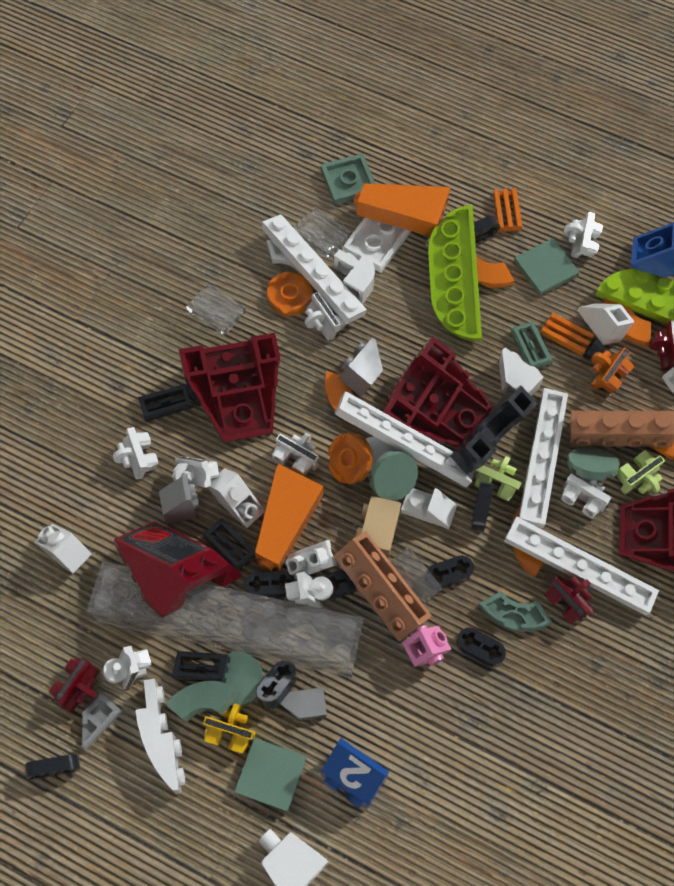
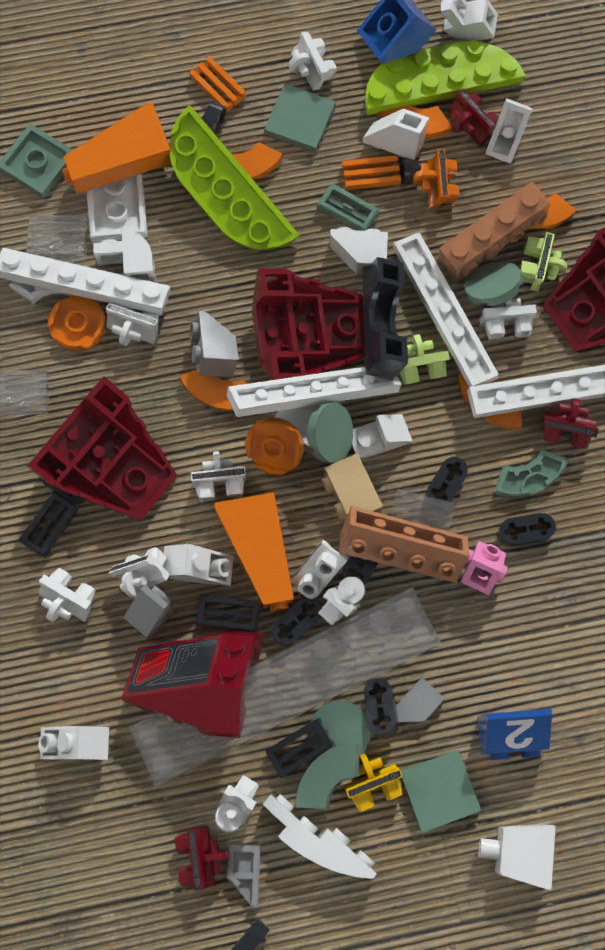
camera: 40 degrees left, 10 degrees up
black beam [471,482,493,532] -> none

